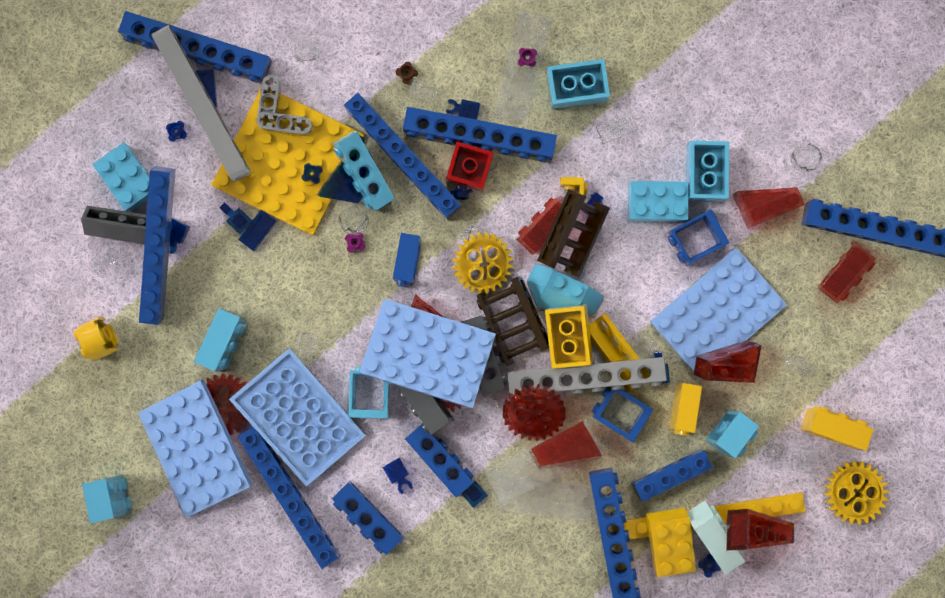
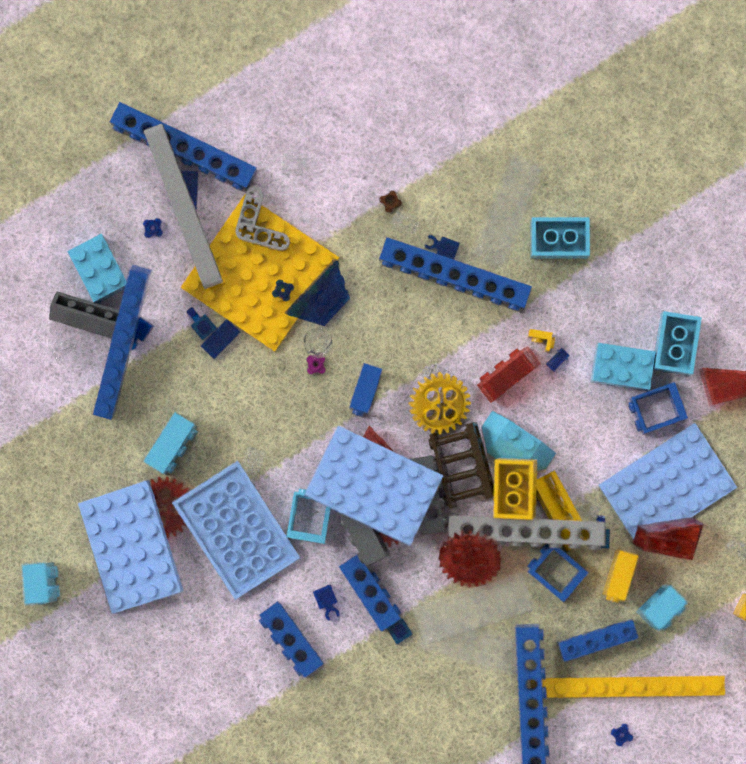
camera: 10 degrees right, 0 degrees up
yellow brick [73,316,118,361] -> none
blue brick [238,427,341,569] -> none
medium azure brick [333,131,395,210] -> none
blue brick [344,93,461,220] -> none
red brick [446,142,494,192] -> none
clear blue plate [450,186,473,200] -> none
magenta plate [517,48,537,68] -> none
clear red wedge [529,421,602,469] -> none
dark brown fence [537,189,610,278] -> none
yellow brick [646,508,696,578] -> none
light aqua brick [687,501,745,575] -> none
clear red wedge [726,509,794,551] -> none

